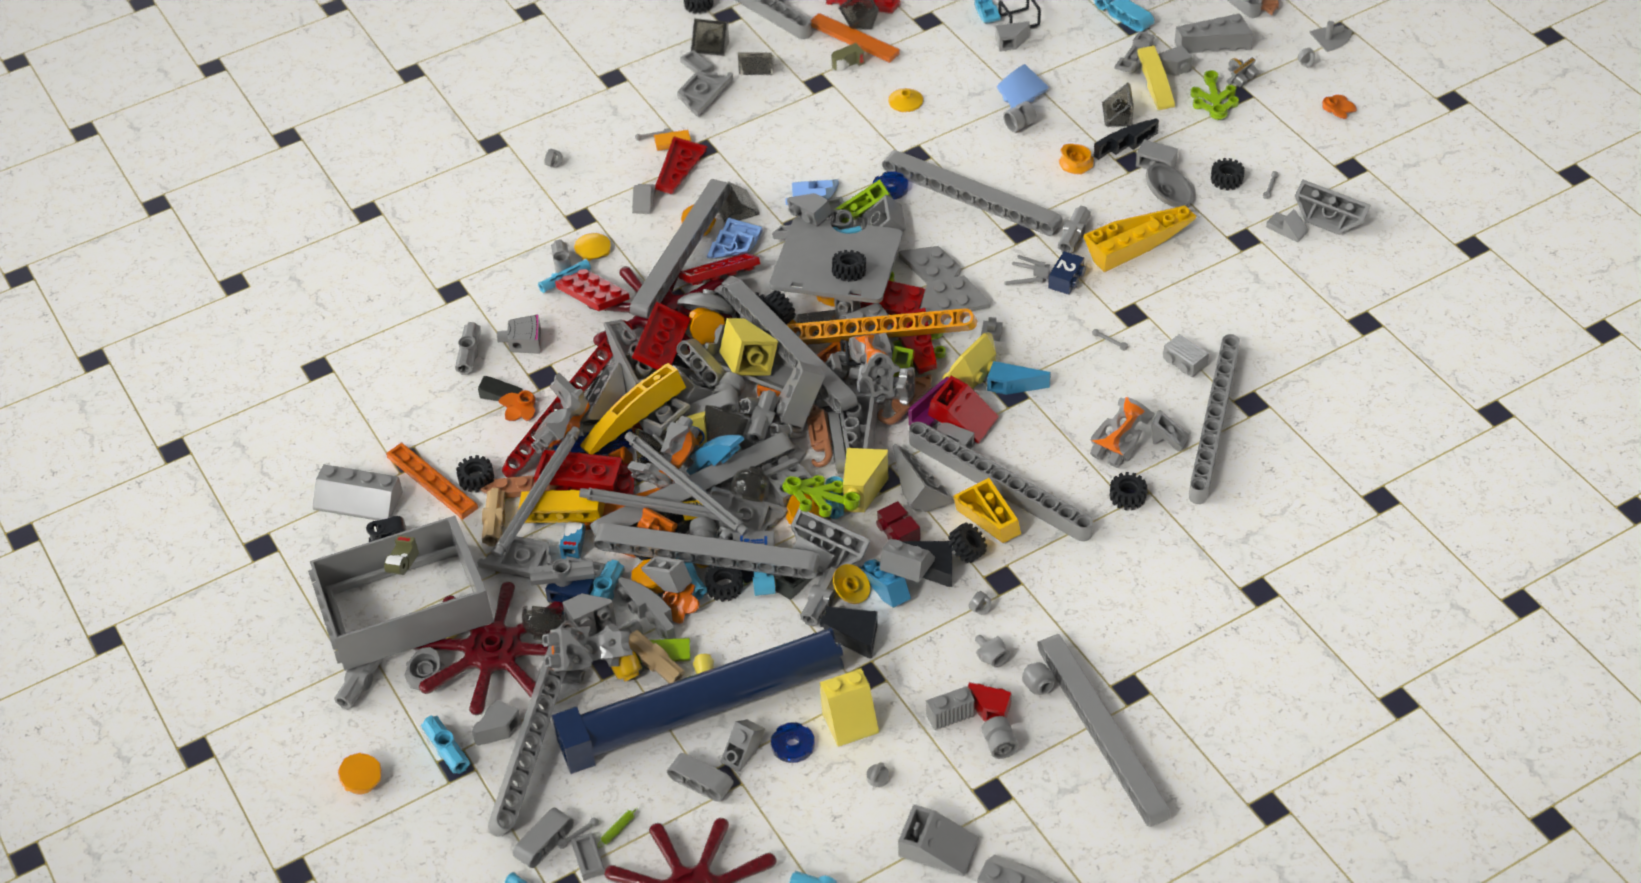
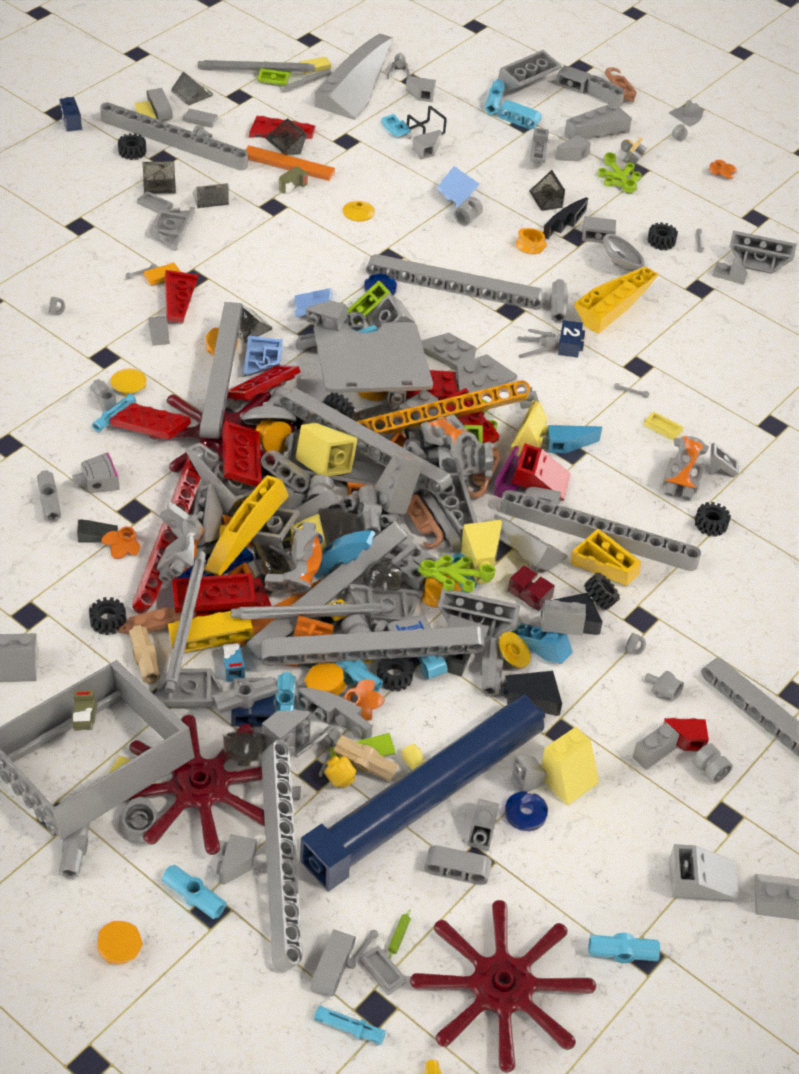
camera: 25 degrees left, 0 degrees up
black piece [366,516,407,542] -> none
orange tile [386,442,478,520] -> none
light grey hips [542,624,633,672] -> none
light grey piece [625,432,749,536] -> none
light grey slope [641,556,692,593] -> none
black tyre [832,250,866,282] -> none
light grey tile [867,762,889,787] -> none
light grey head [1022,662,1055,695] -> none
light yellow slope [1137,46,1175,110] -> none
light grey brick [1163,334,1209,377] -> none
light grey beam [1189,334,1240,504] -> none
none -> light grey slope [511,753,546,795]
none -> light yellow tile [644,411,684,441]

